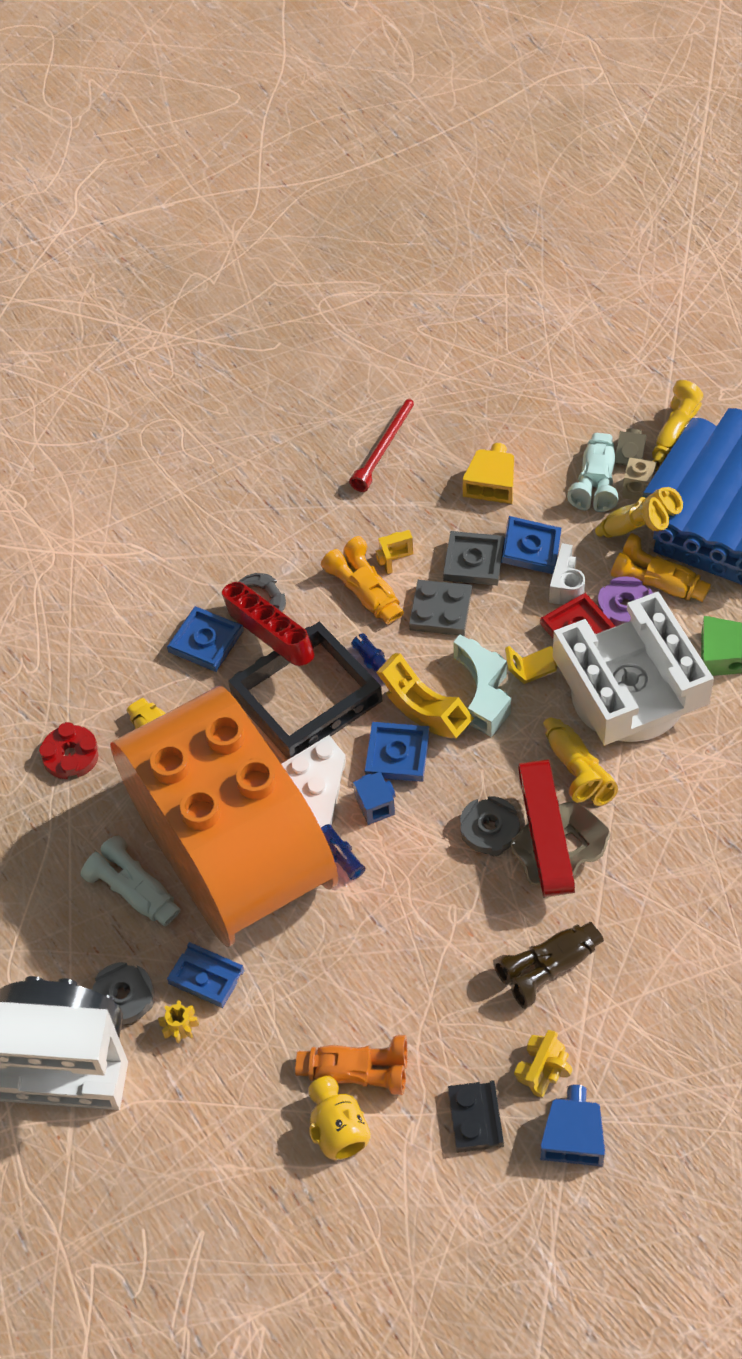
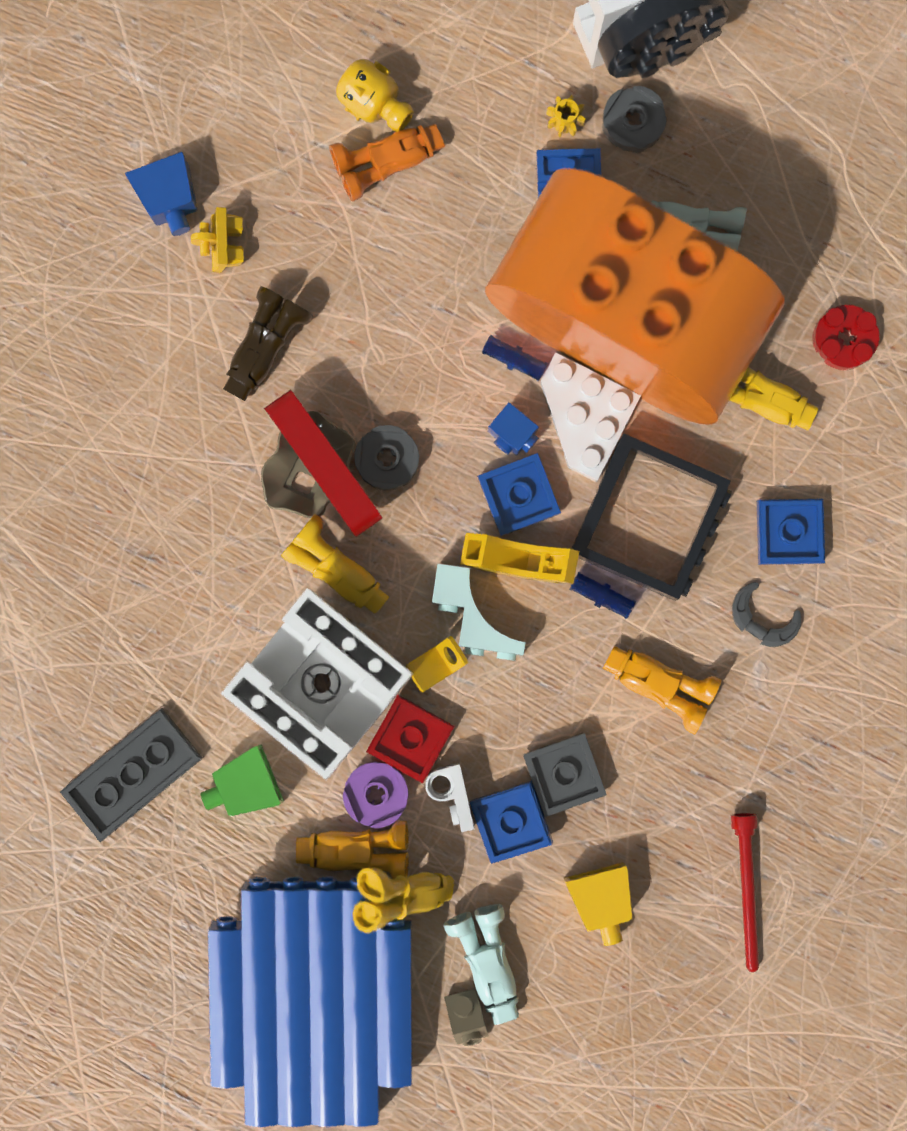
camera: 150 degrees right, 30 degrees up
red beam [222,582,314,666] -> none
yellow bracket [375,530,413,574] -> none
dark grey plate [409,580,472,636] -> none
black plate [448,1080,504,1153] -> none
tan brick [622,457,656,501] -> none
yellow piece [652,380,704,471] -> none

